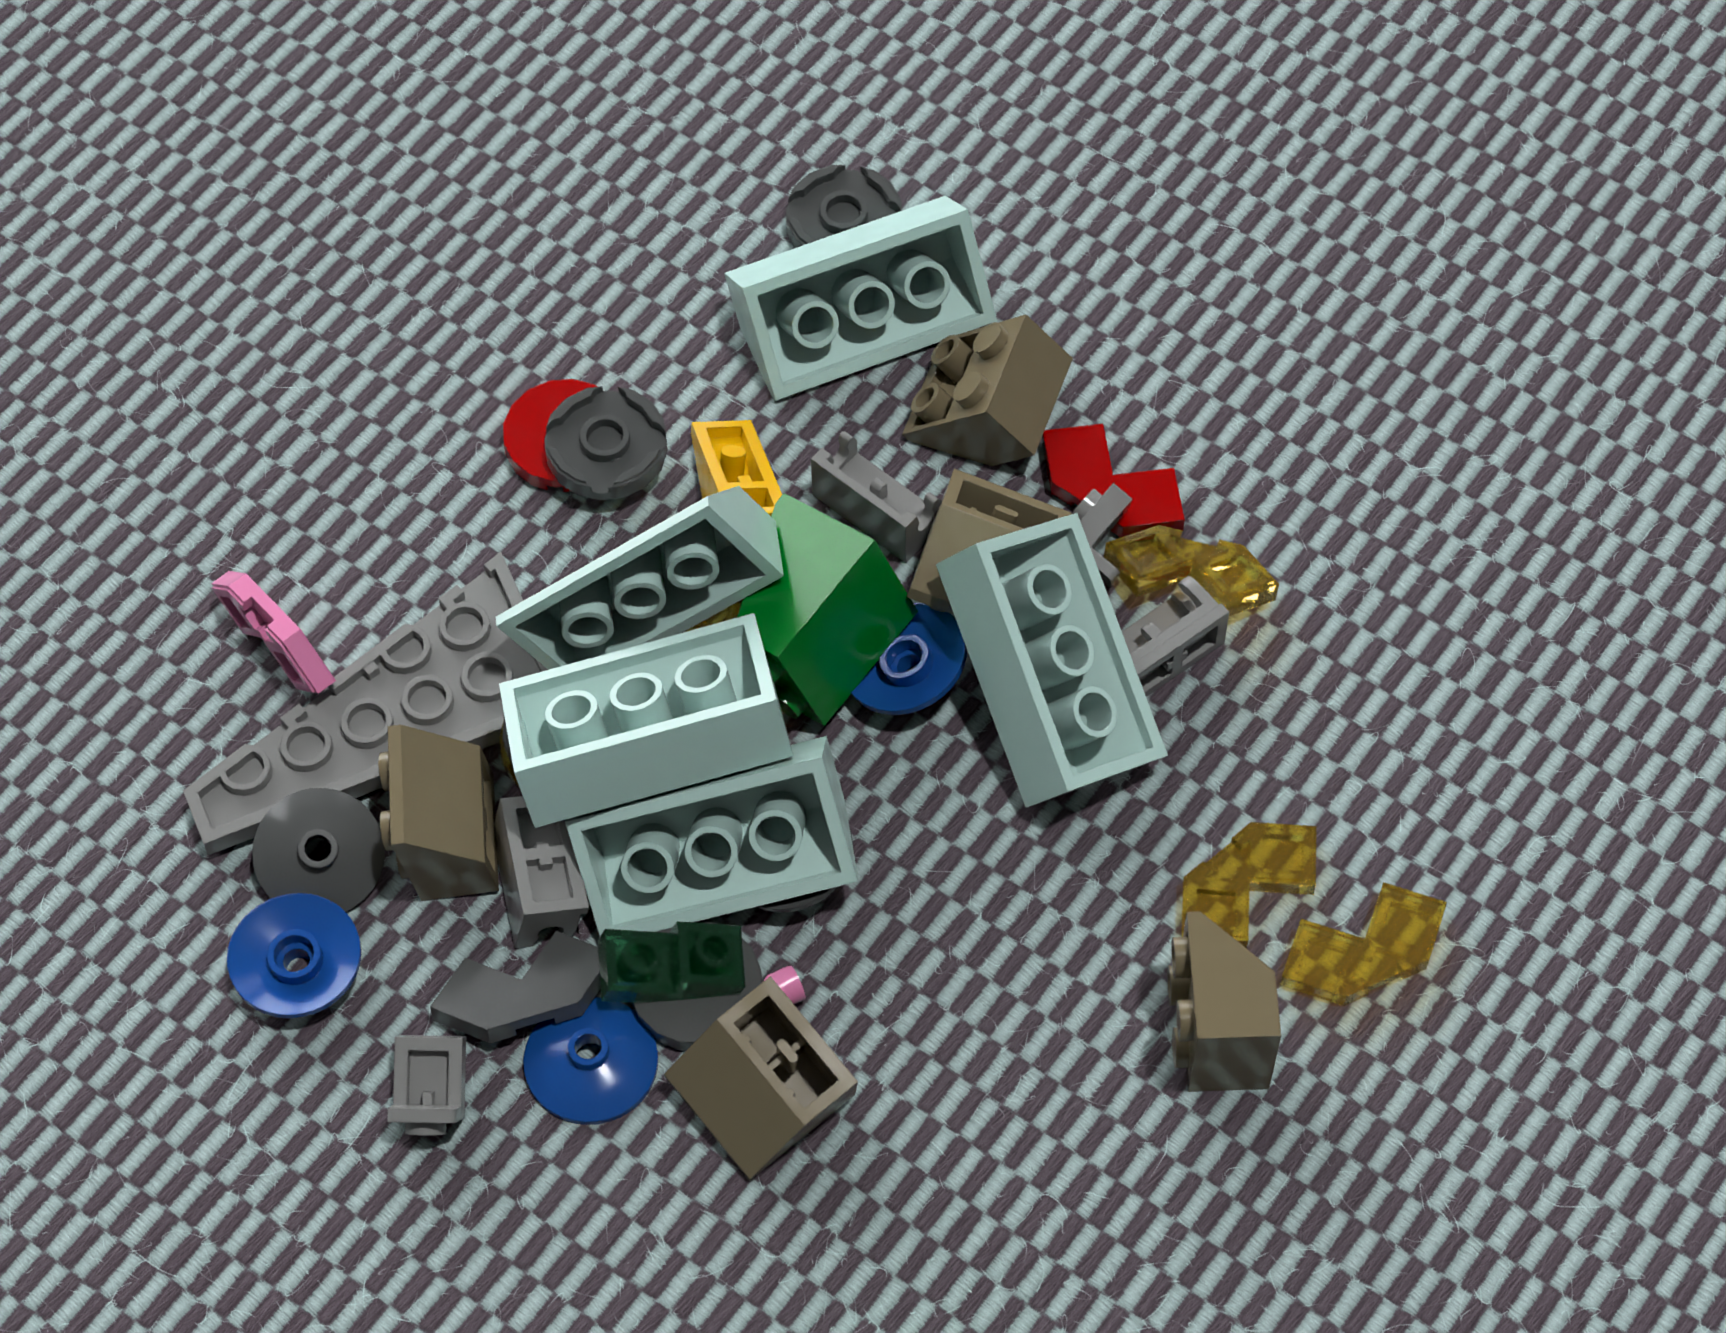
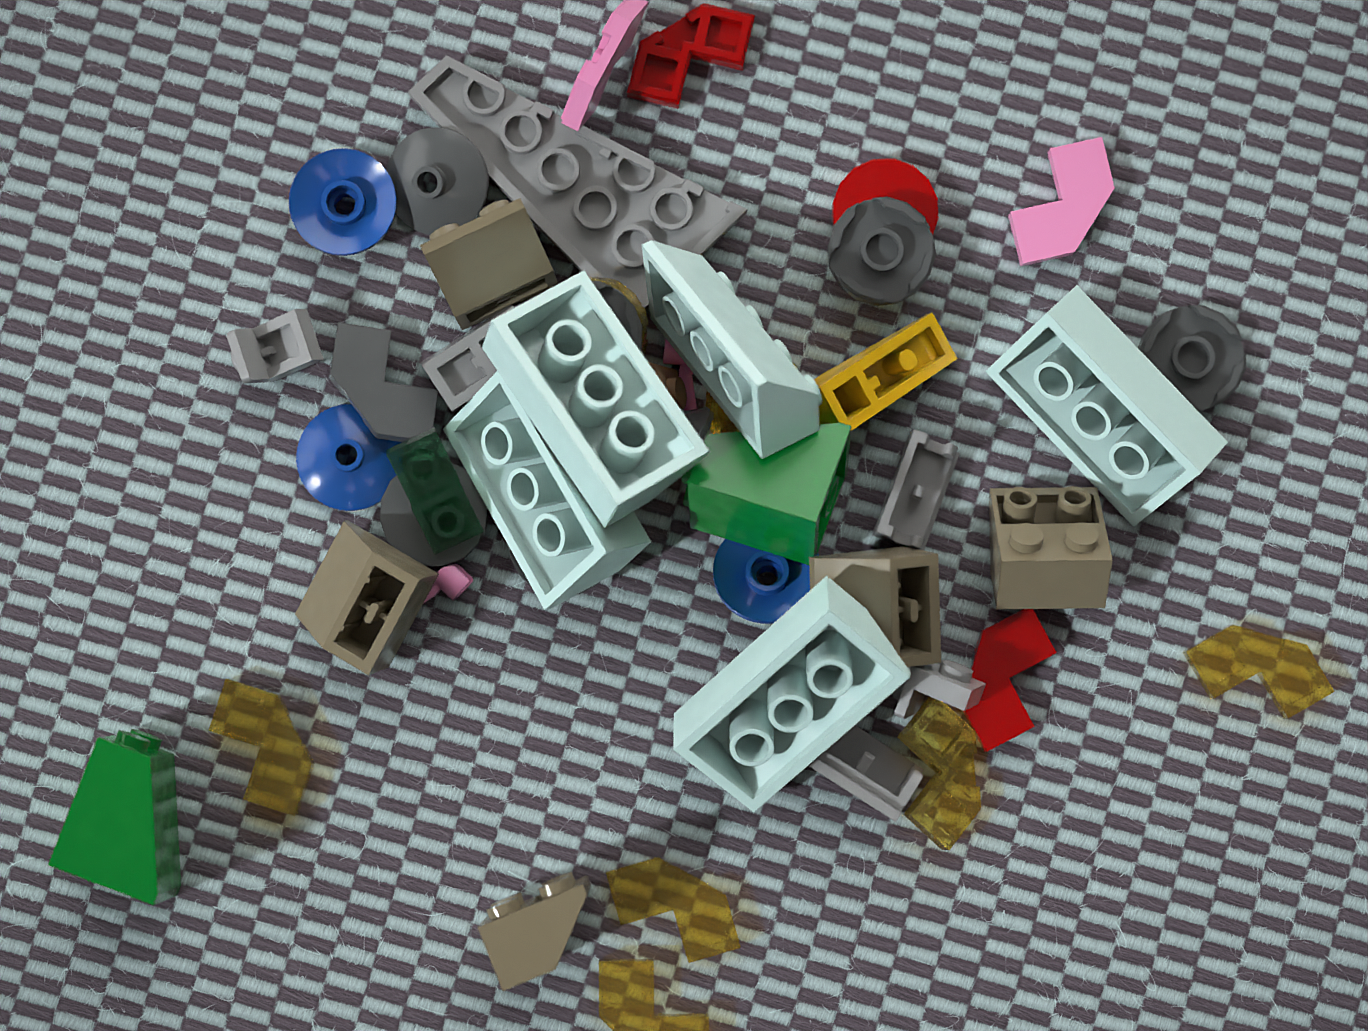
camera: 65 degrees right, 25 degrees up
none -> clear yellow tile [208,678,315,816]
none -> red tile [627,3,755,109]
none -> bright pink tile [1008,137,1115,267]
none -> clear yellow tile [1182,625,1335,719]

